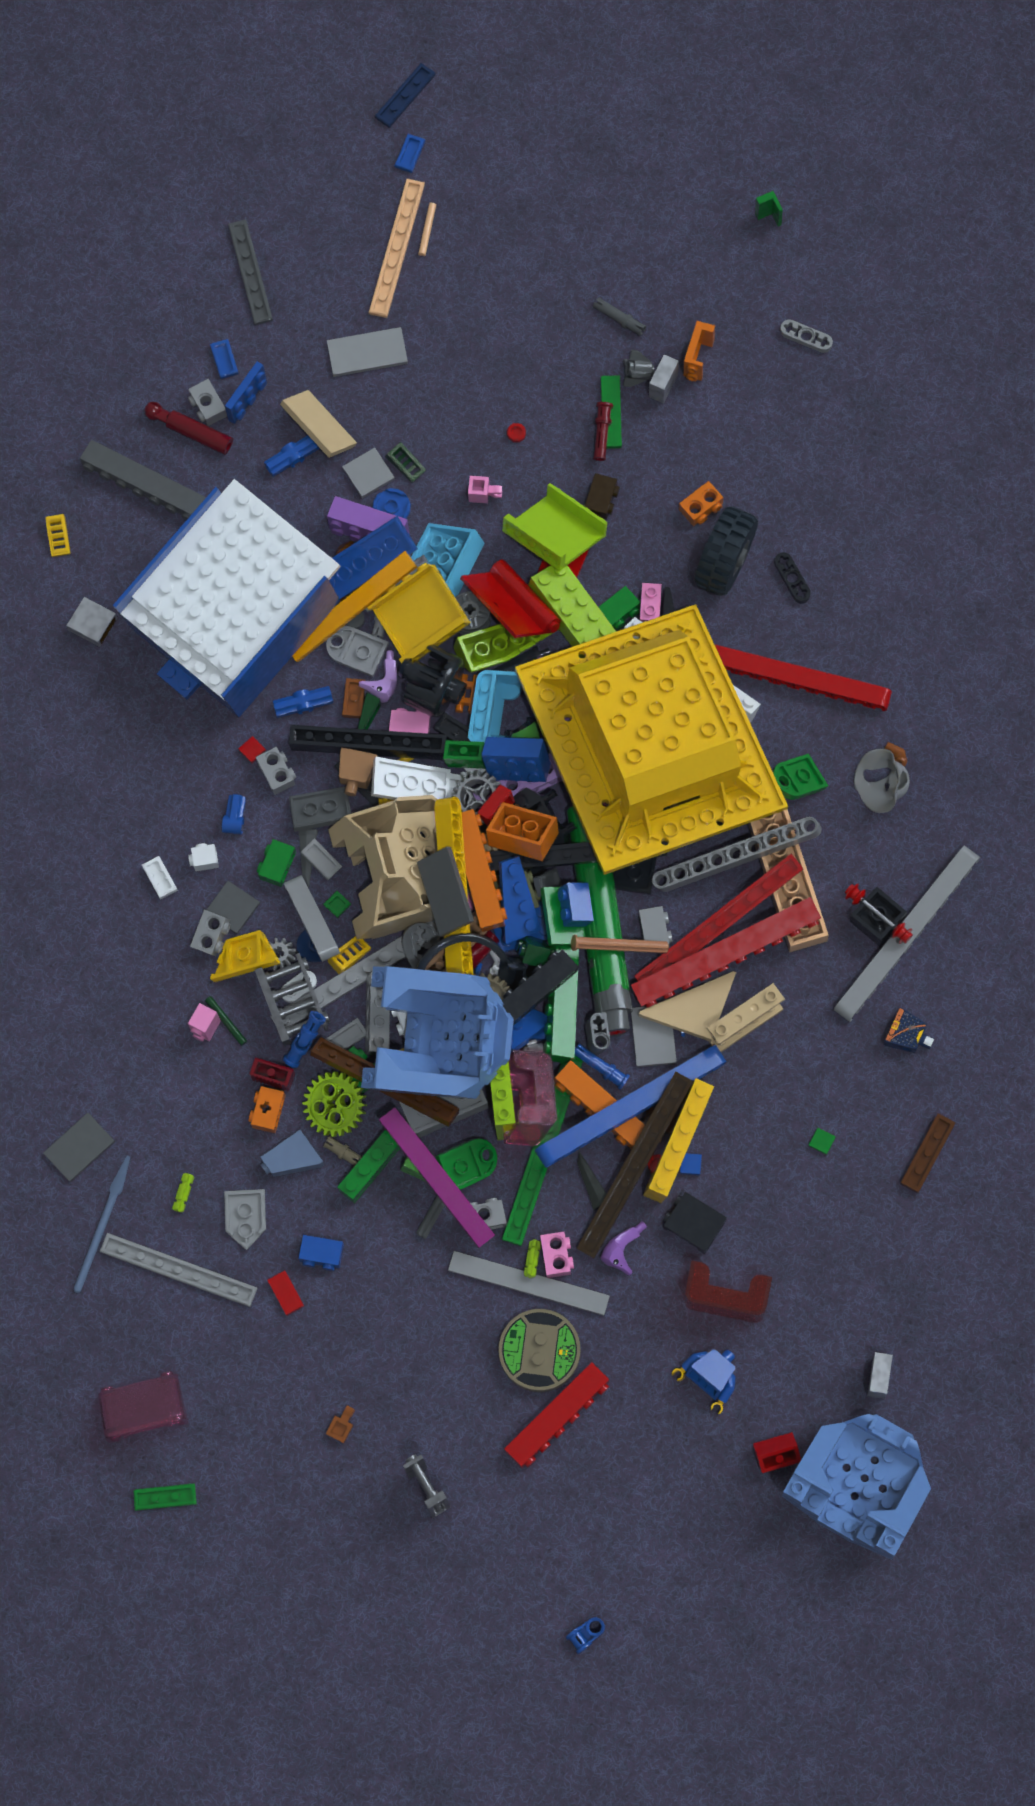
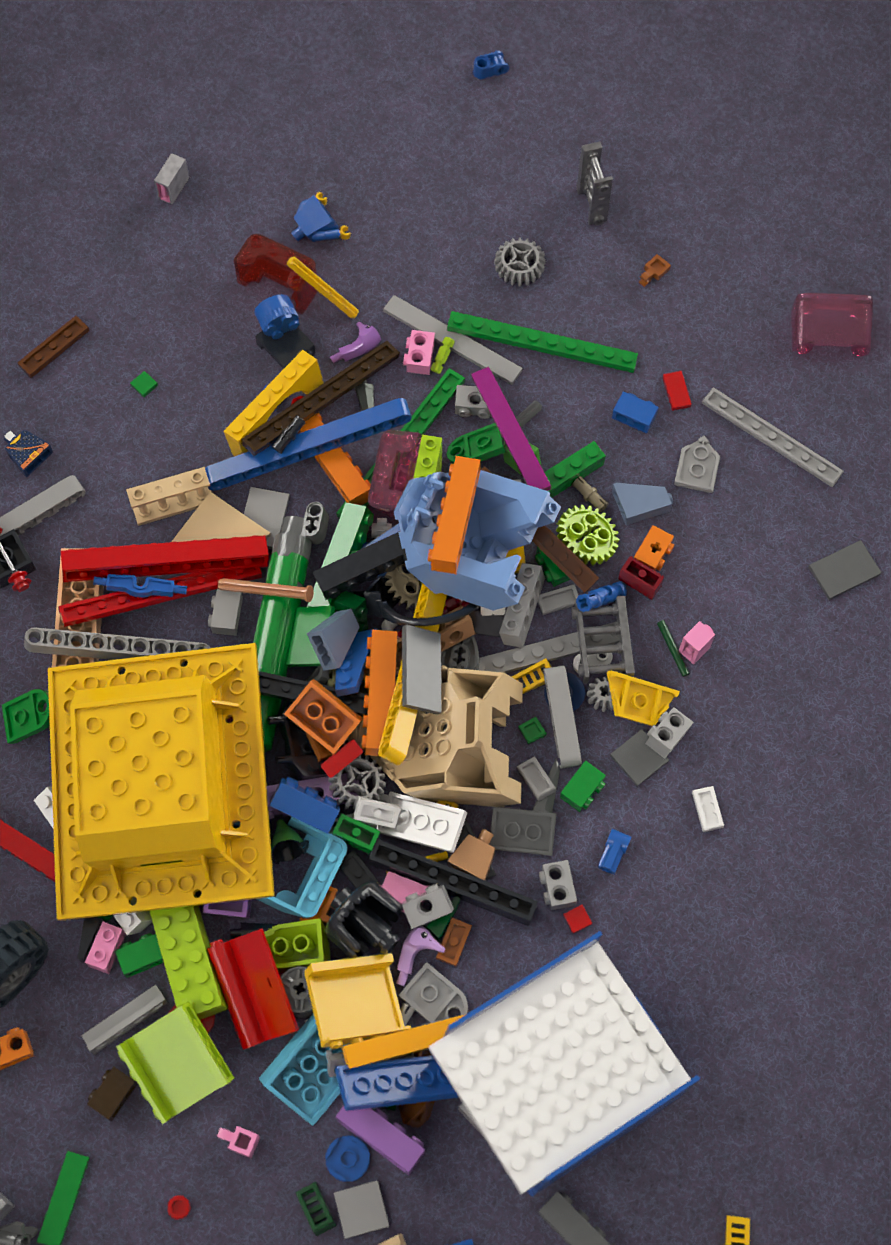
camera: 170 degrees left, 5 degrees down
flat silver piece [66,597,117,647] -> none
sand blue piece [73,1156,130,1293] -> none
green tile [133,1483,197,1511] -> none
lime axle [172,1173,194,1212] -> none
white brick [188,843,219,871] -> none
blue piece [273,686,333,718] -> none
piece [499,1309,581,1392] -> none
red brick [504,1362,609,1468] -> none
brick [558,883,594,927] -> none
blue pin [575,1043,630,1090] -> none
dark red pin [593,402,613,461] -> none
red brick [753,1432,801,1473] -> none
medium blue piece [782,1414,931,1560] -> none
none -> light grey fence [81,985,168,1054]
none -> blue piece [93,574,187,598]
none -> blue piece [254,294,299,339]
none -> black pin [271,415,306,454]
none -> yellow axle [287,257,359,318]
none -> sand blue slope [307,609,359,671]
none -> white plate [353,797,401,828]
none -> light grey brick [402,884,454,929]
none -> orange brick [428,456,481,574]
none -> green plate [447,311,638,373]
none -> light grey gear [494,237,546,287]

